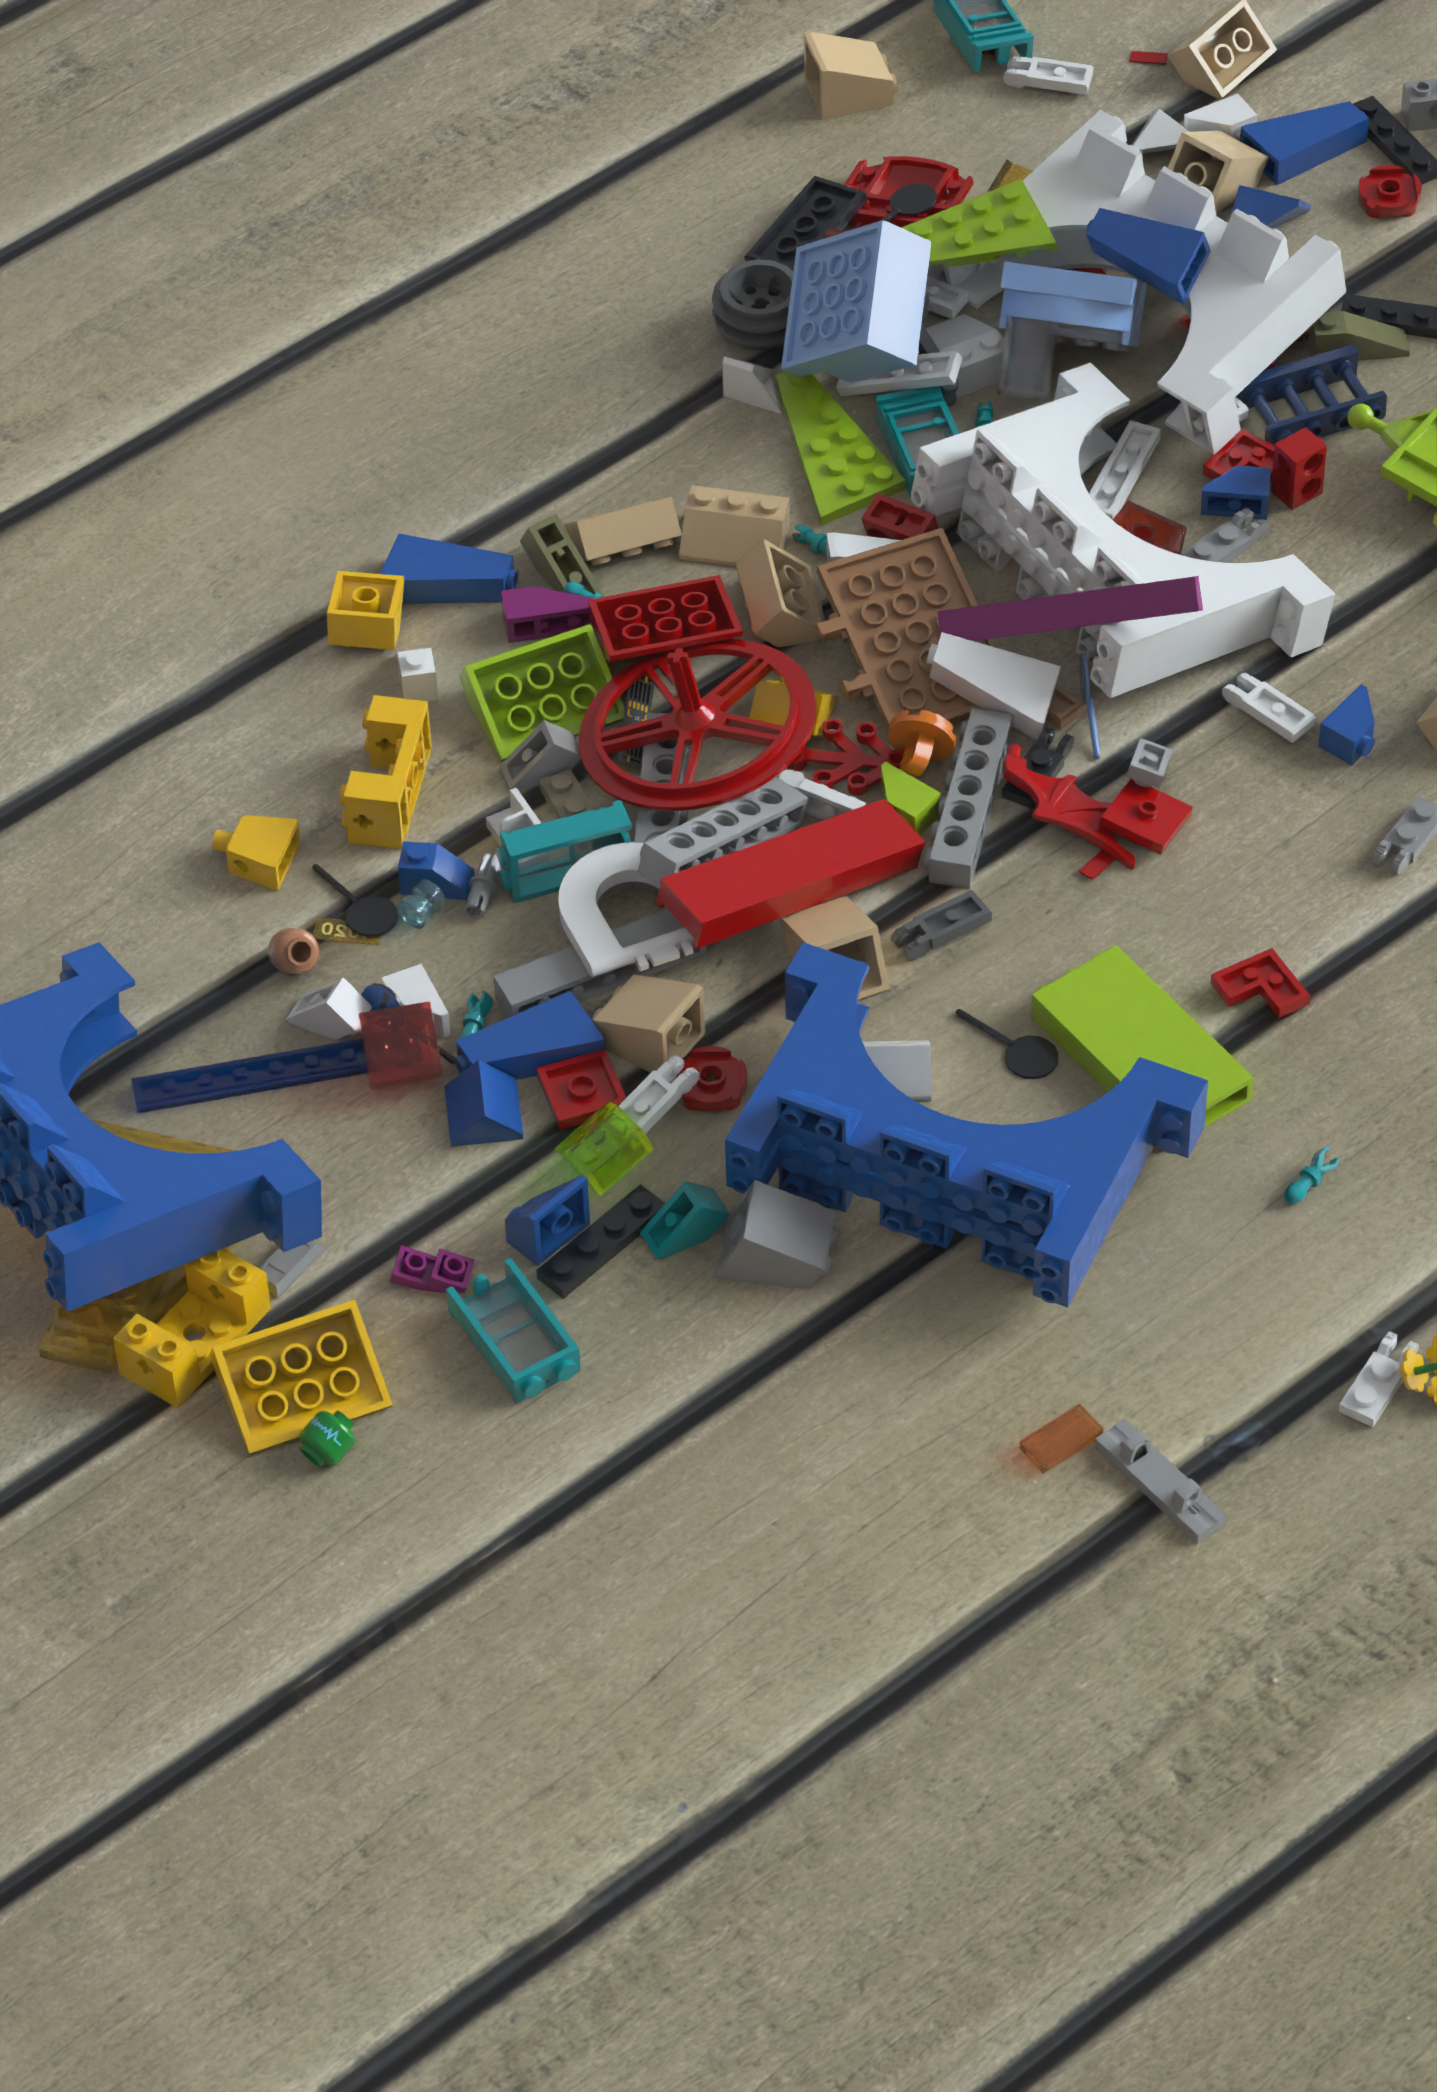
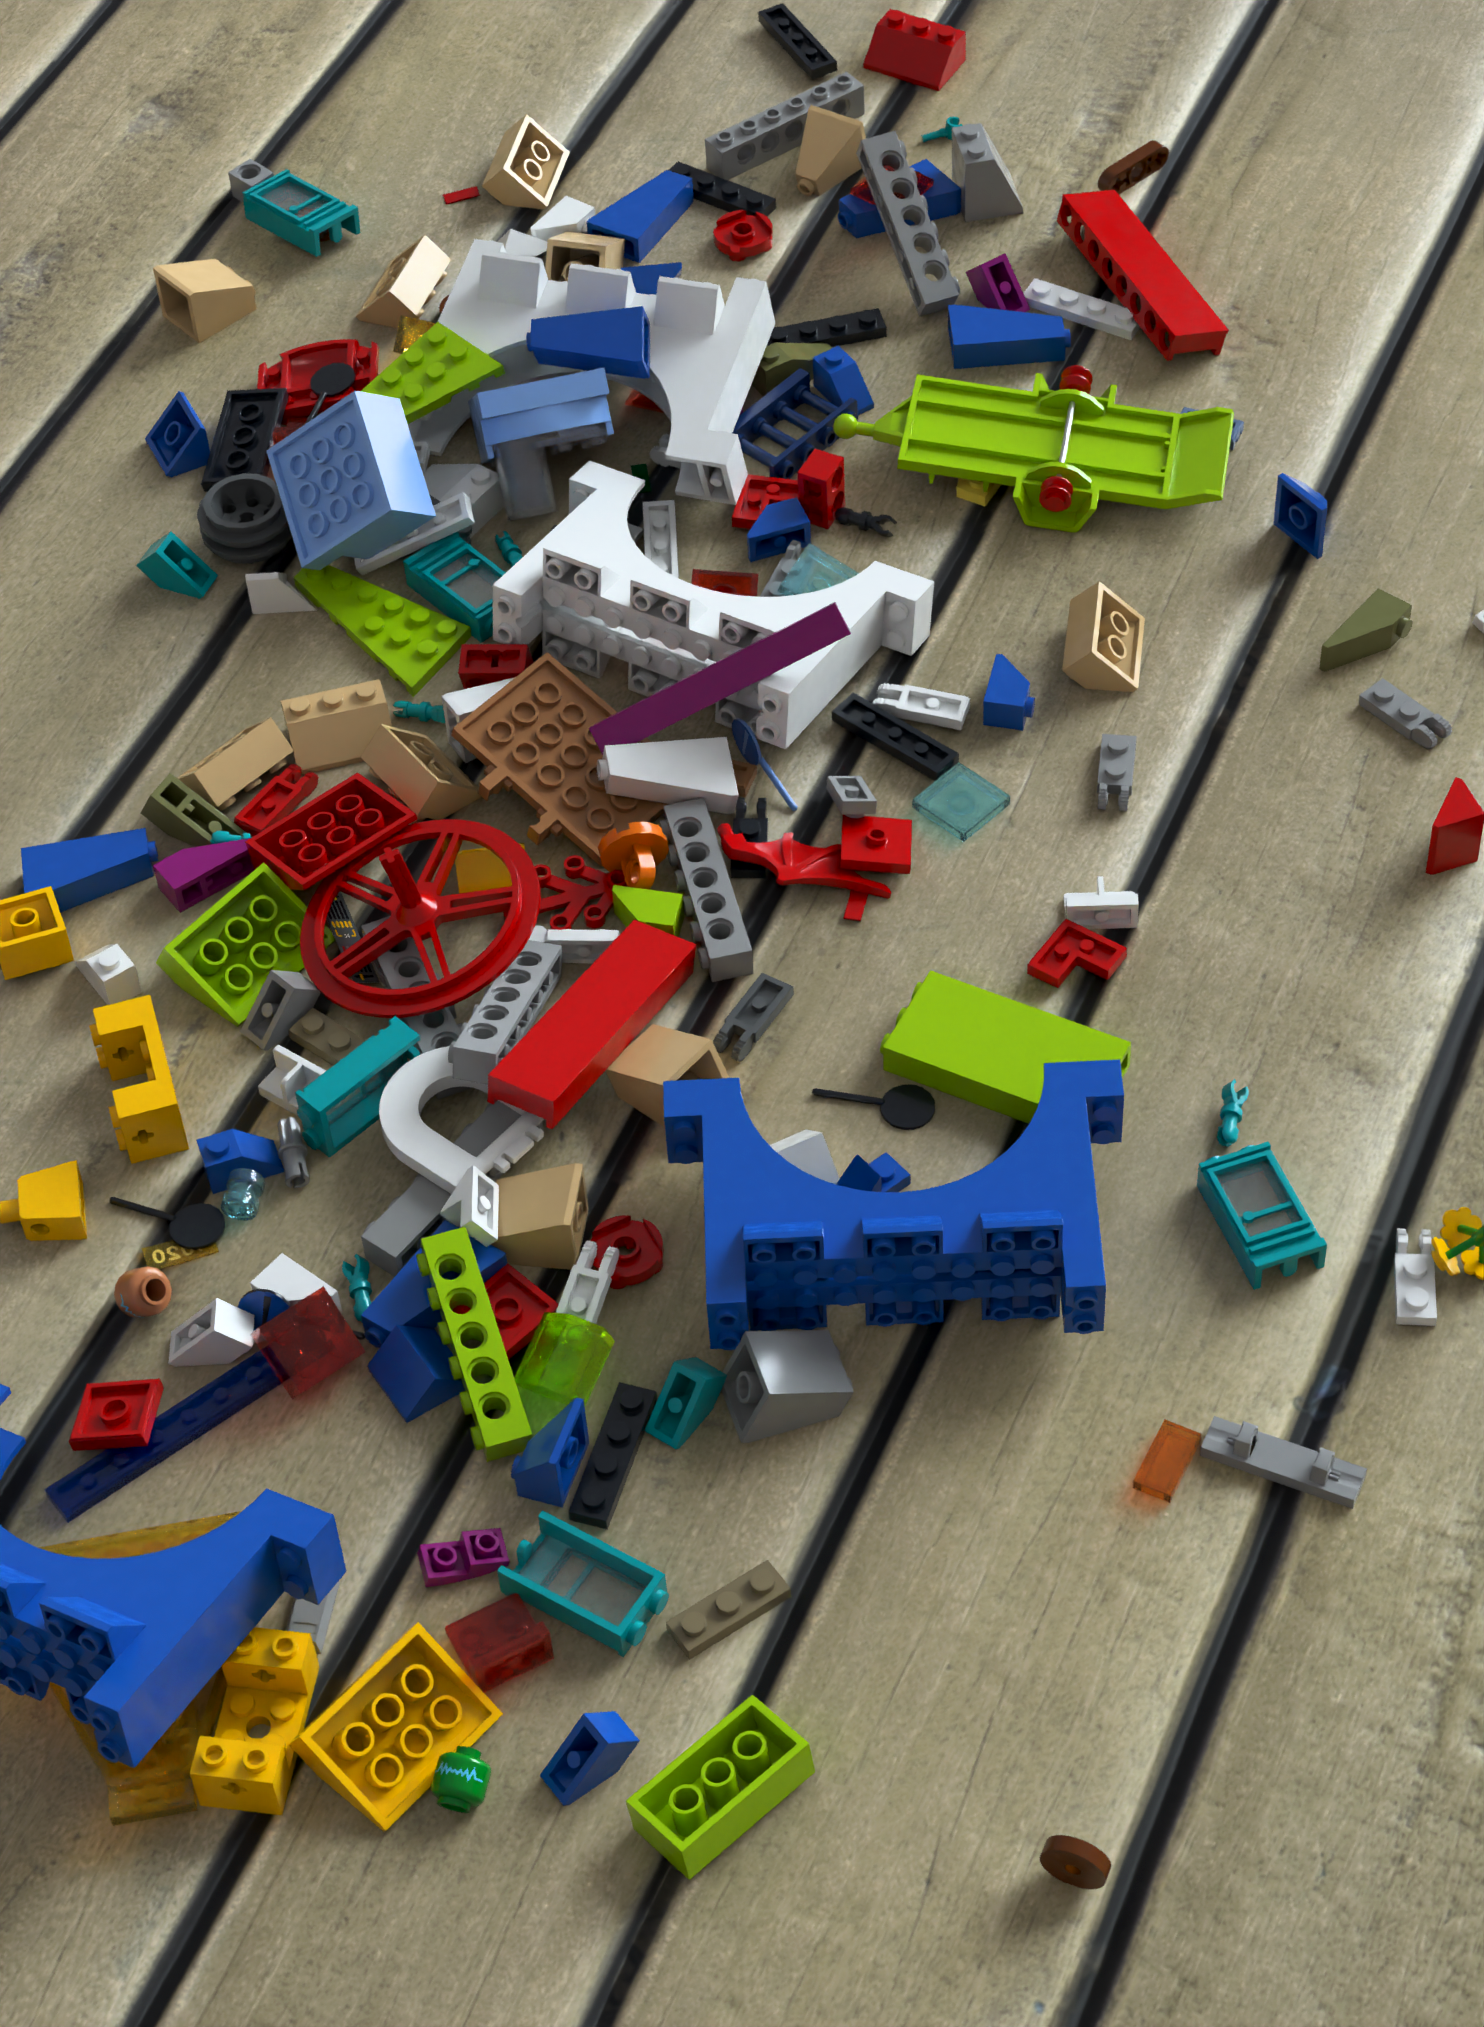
camera: 25 degrees left, 0 degrees up
white hinge [1003,56,1093,95] -> none
none -> red plate [69,1378,164,1451]
none -> teal slope [136,531,218,599]
none -> blue slope [145,391,210,477]
none -> red hinge [234,763,319,836]
none -> tan slope [355,235,451,329]
none -> lime brick [416,1226,532,1462]
none -> white slope [440,1166,499,1247]
none -> clear red bracket [445,1593,554,1693]
none -> blue slope [540,1711,640,1806]
none -> lime brick [626,1695,815,1880]
none -> dark green piece [631,463,651,493]
none -> dark tan plate [666,1560,791,1660]
none -> clear light blue tile [778,543,859,596]
none -> blue slope [813,345,874,415]
none -> black plate [832,692,959,782]
none -> black piece [835,507,897,537]
none -> blue slope [836,1152,911,1192]
none -> clear light blue tile [912,762,1010,842]
none -> reddish brown piece [1040,1835,1111,1889]
none -> white panel [1064,876,1139,929]
none -> teal door [1197,1141,1327,1290]

